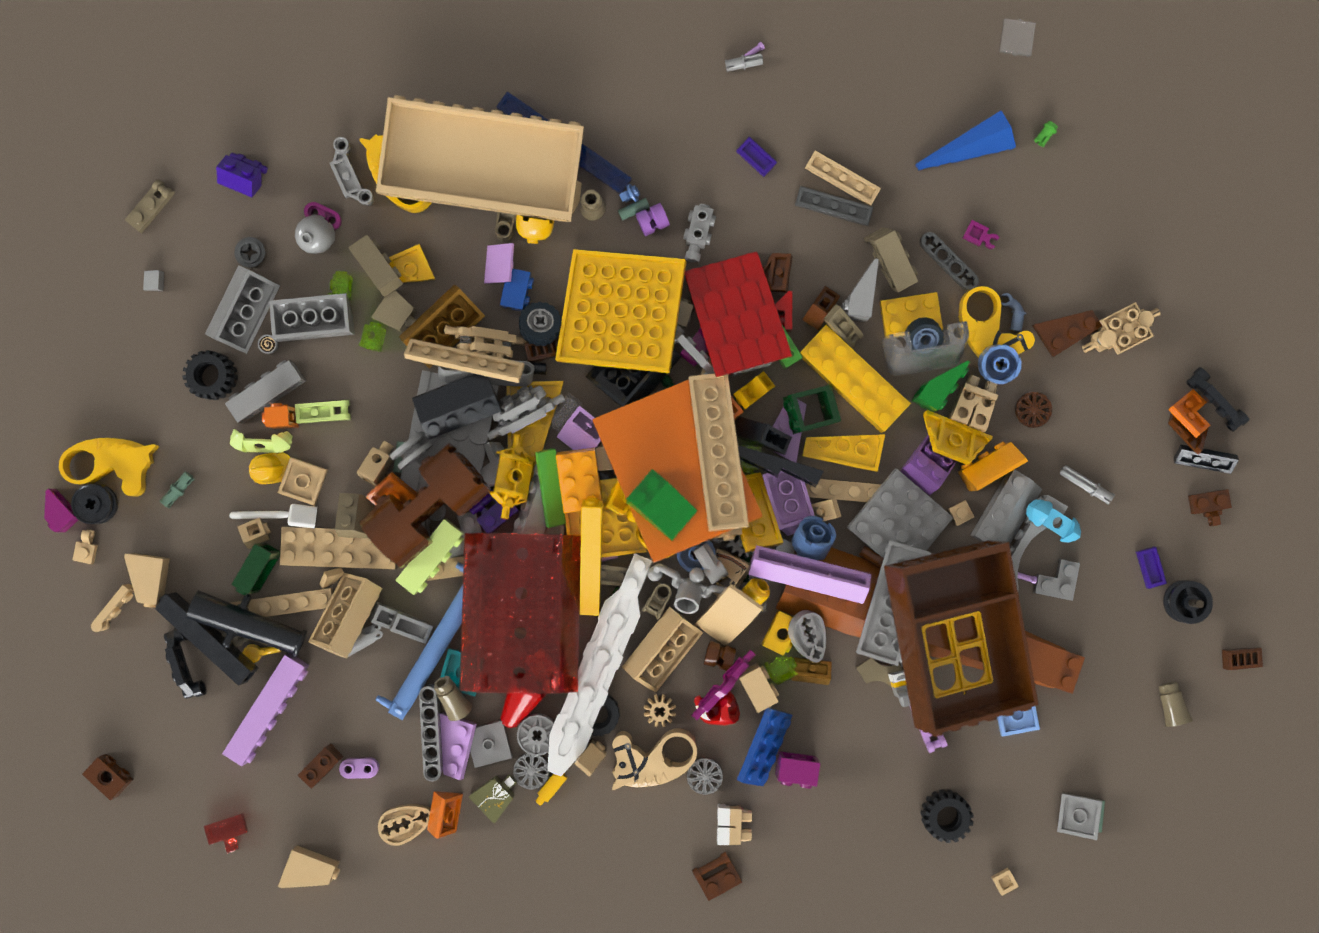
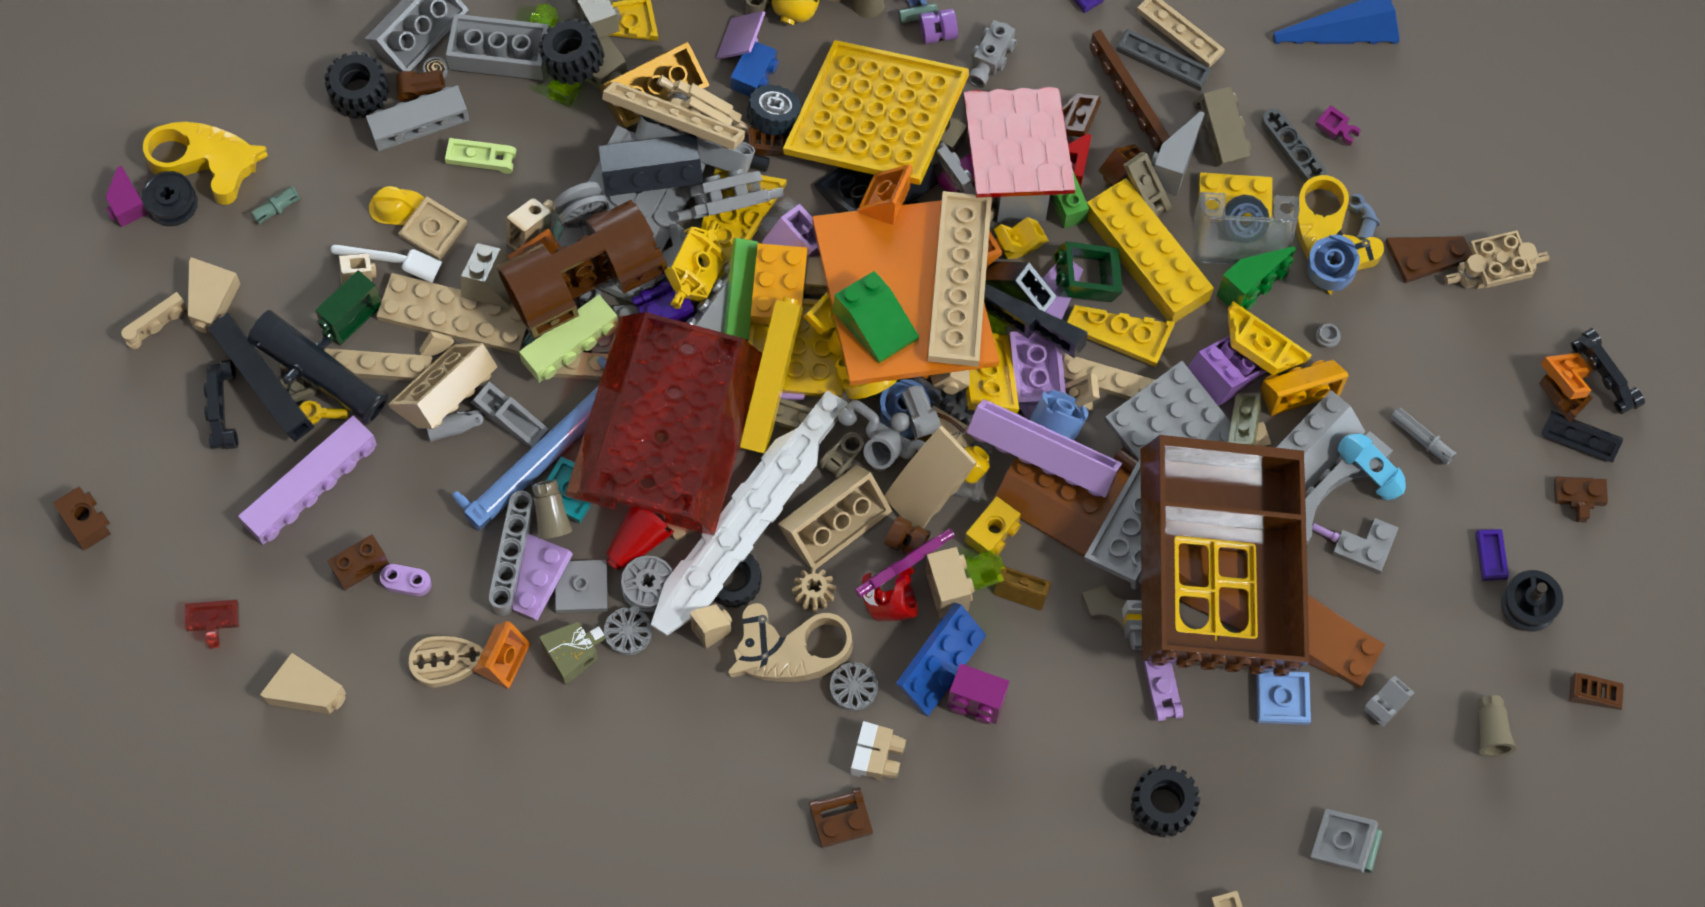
camera: 10 degrees right, 20 degrees down
tan plate [72,529,98,564] -> none
yellowish green piece [230,429,293,454] -> none
orange brick [262,403,299,429] -> none
yellow cylinder [535,773,568,806] -> none
light grey piece [788,610,826,663] -> none
tan hips [948,375,998,432] -> none
reddish brown wheel [1015,392,1052,428] -> none
bright green pin [1034,121,1058,147] -> none
none -> reddish brown piece [396,69,445,102]
none -> black tyre [539,19,605,85]
none -> orange slope [857,164,913,225]
none -> reddish brown plate [1090,29,1170,152]
none -> olive plate [1228,392,1262,445]
none -> light grey plate [1316,324,1341,348]
none -> light grey brick [1364,676,1415,727]

